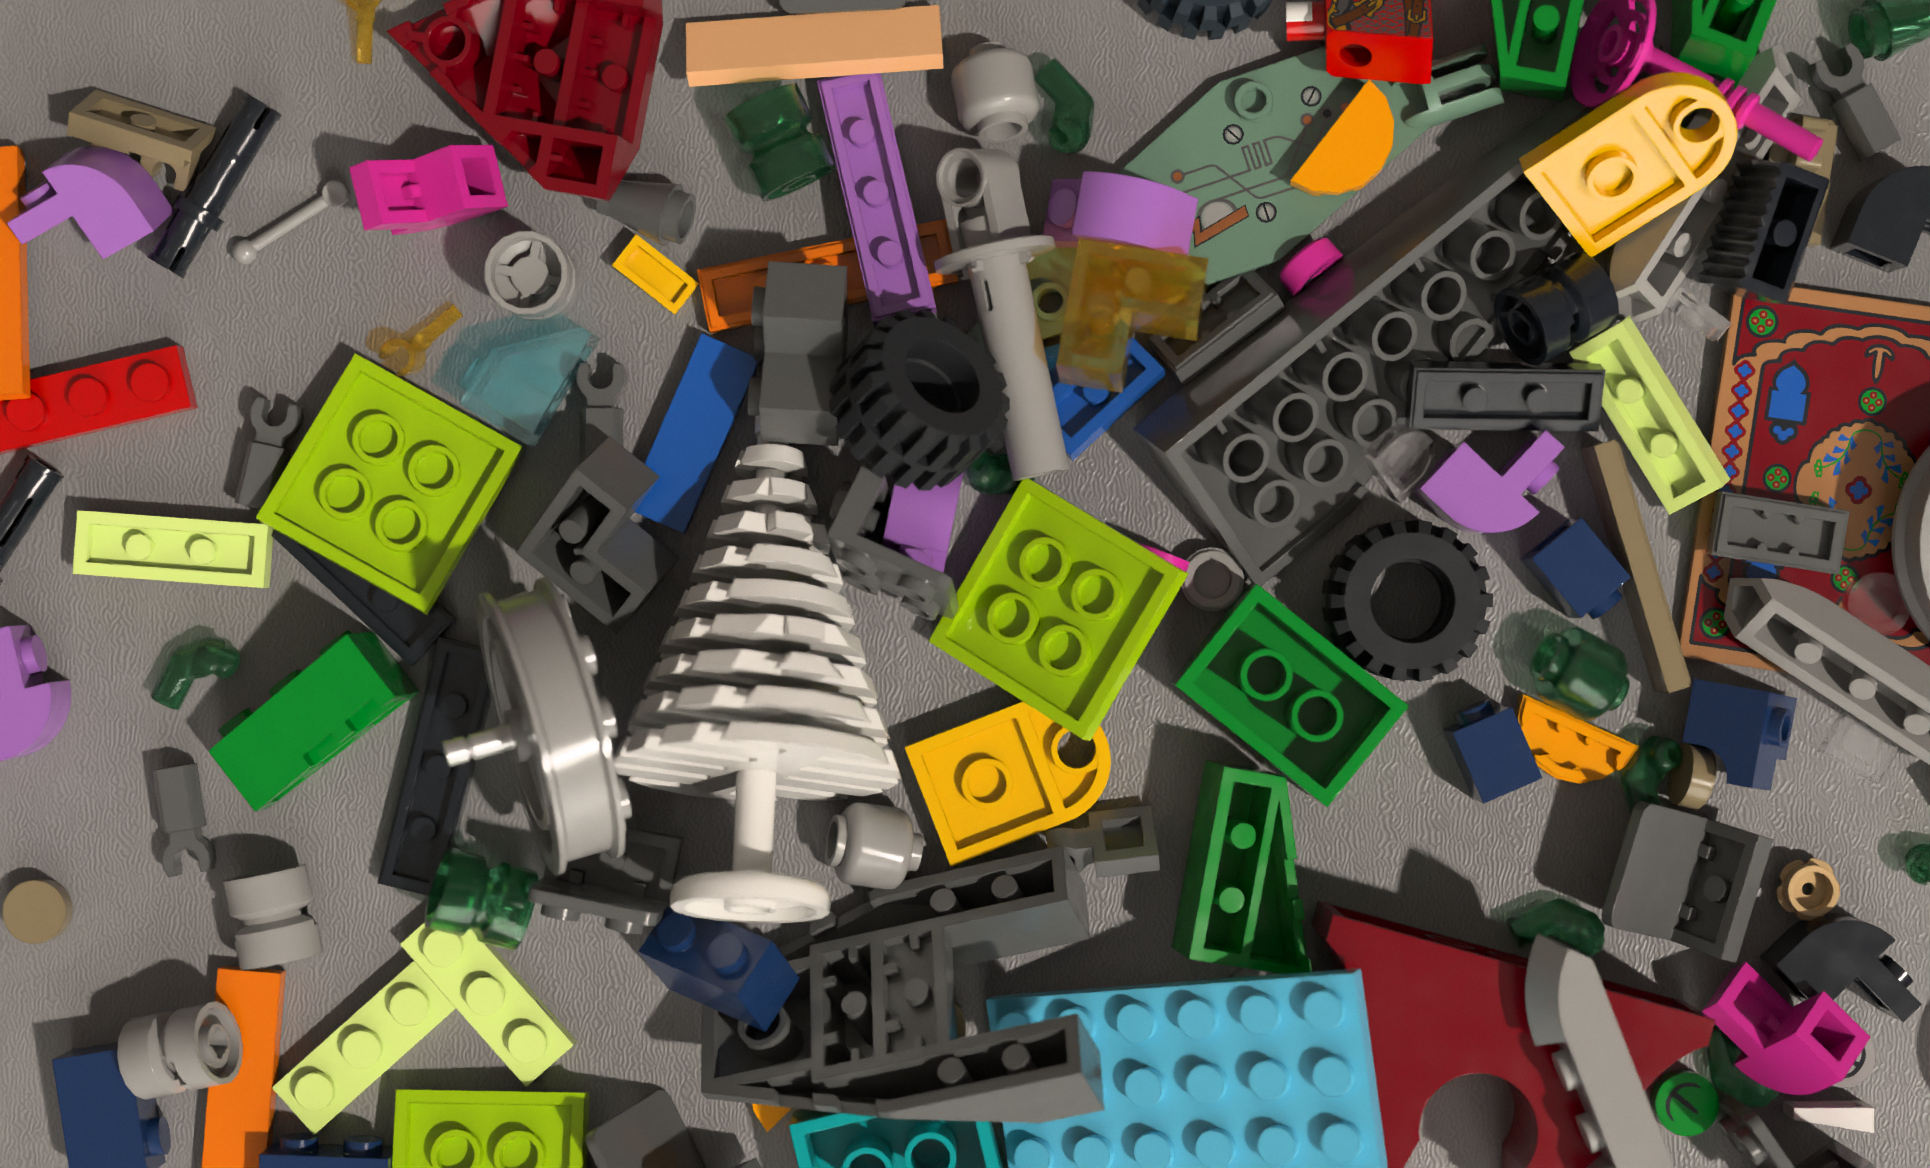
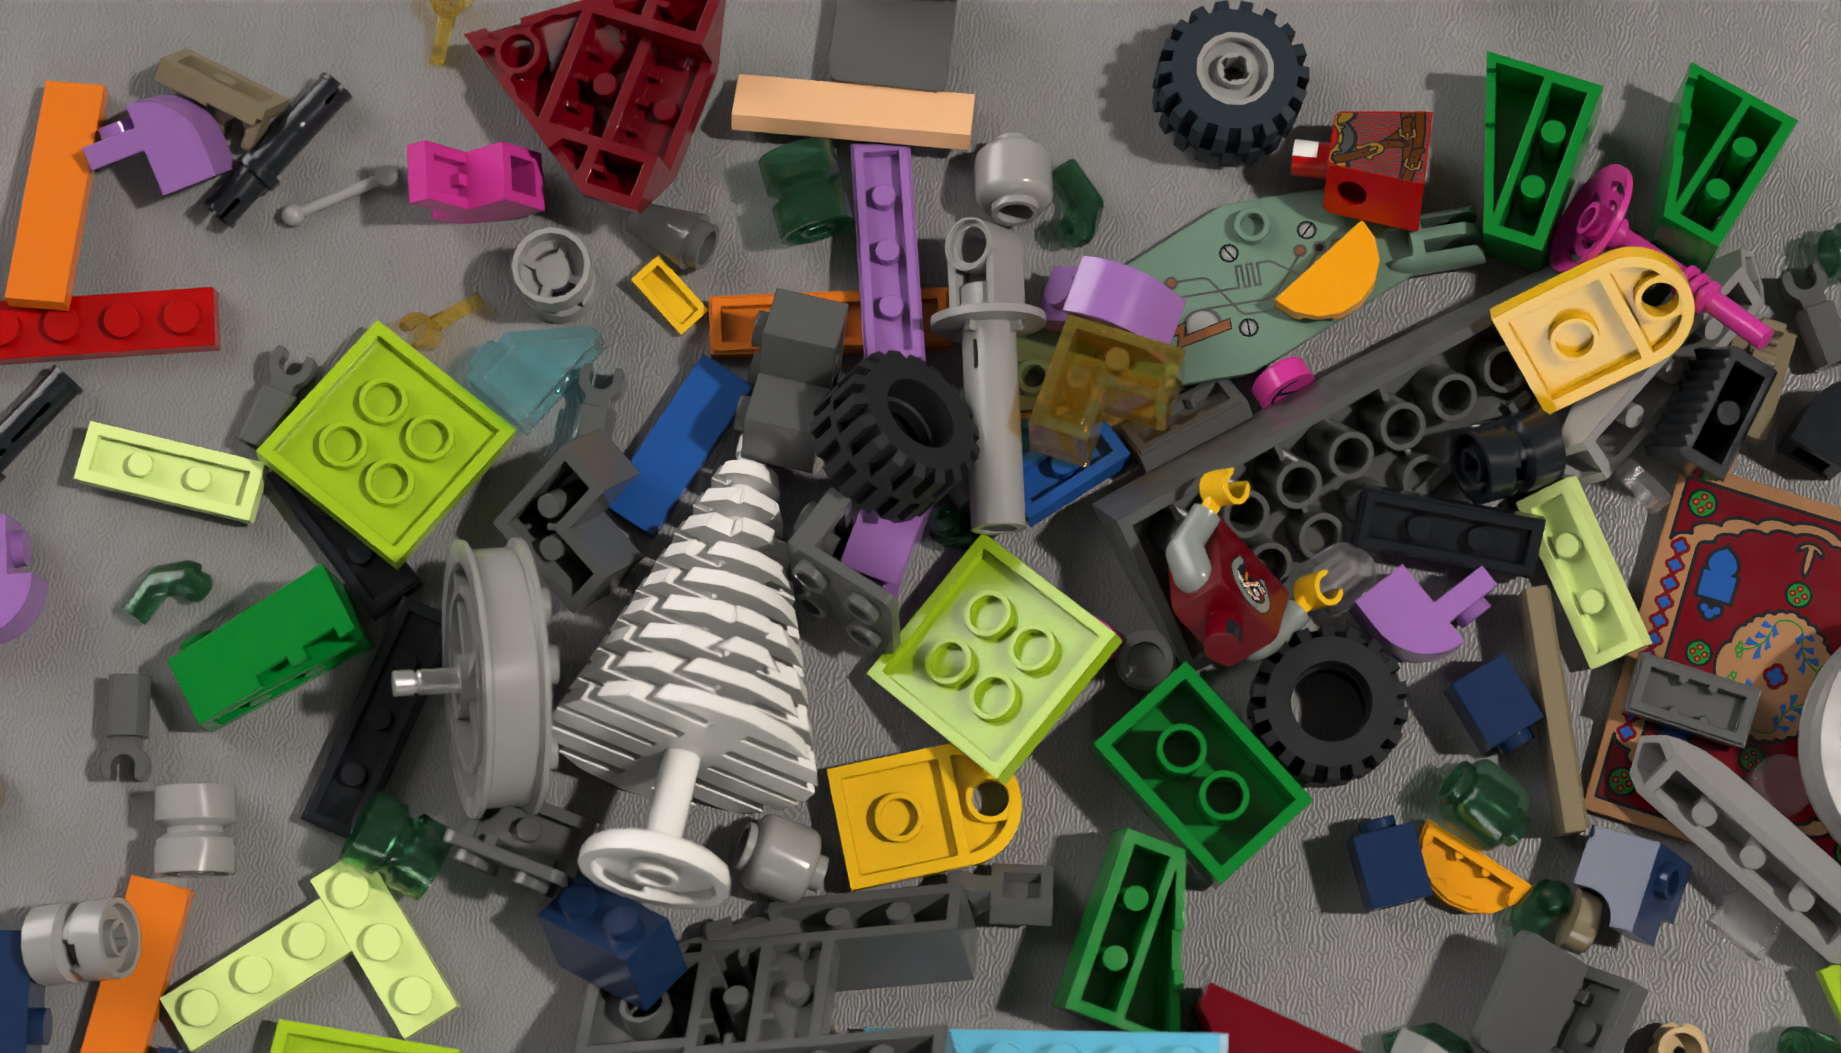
camera: 10 degrees right, 10 degrees down
none -> torso [1166,468,1343,666]

